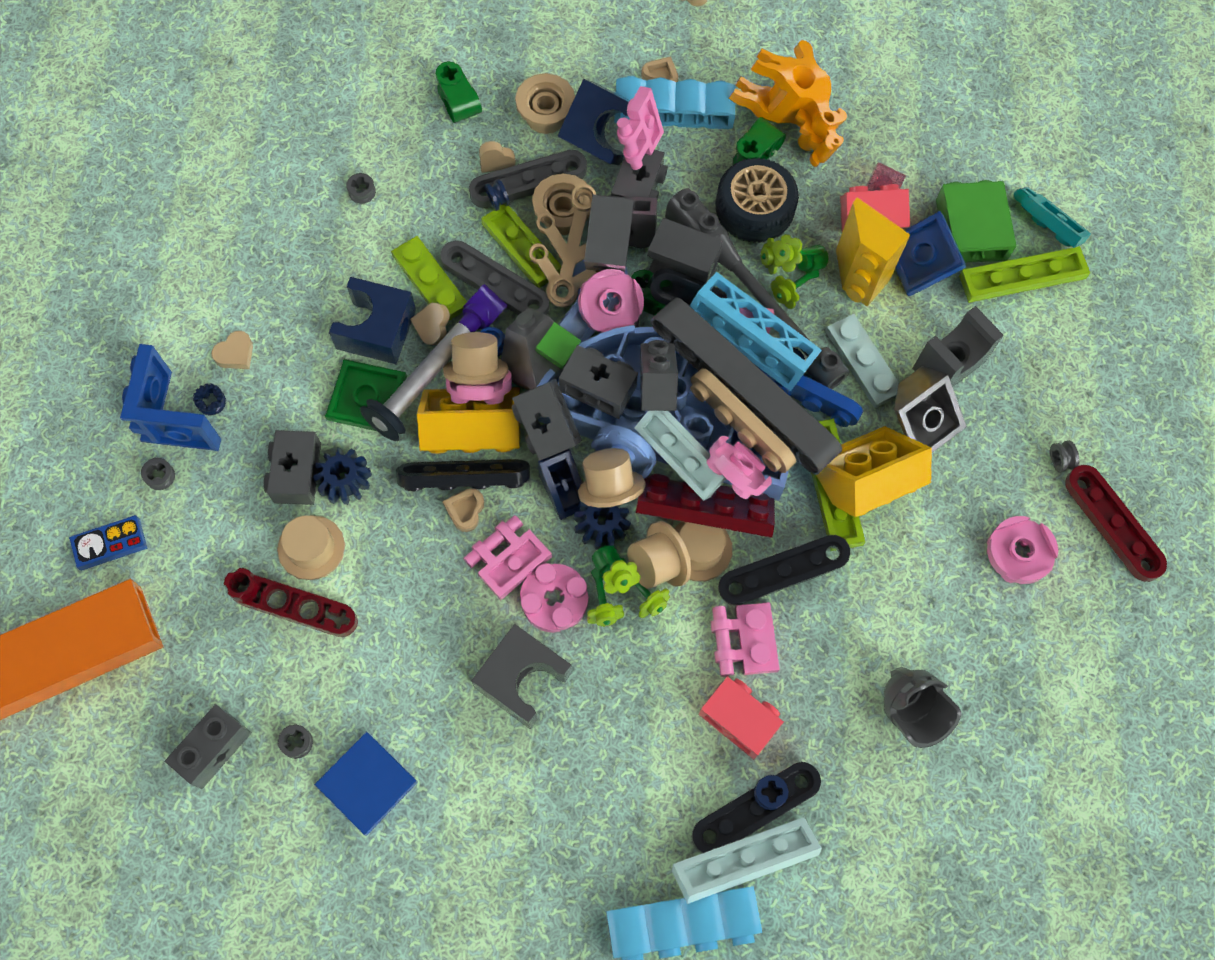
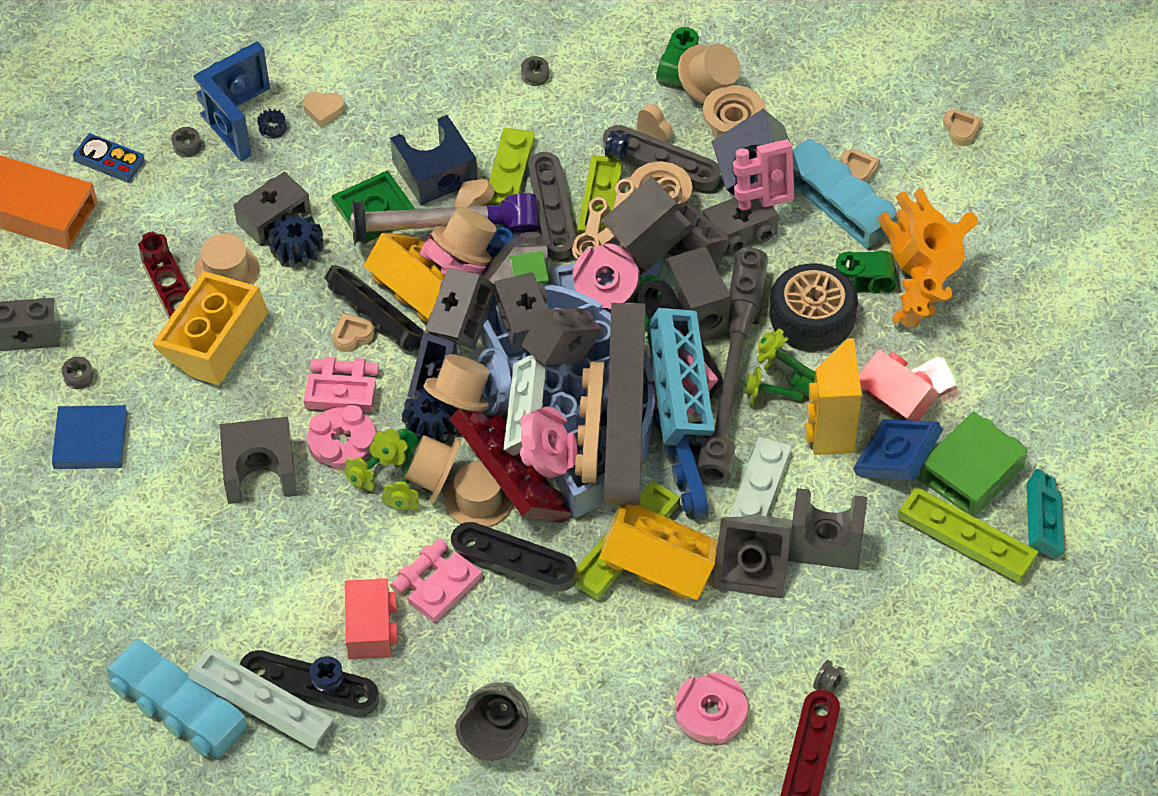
camera: 50 degrees right, 15 degrees down
none -> yellow slope [152,271,269,386]
none -> tan piece [678,43,741,104]

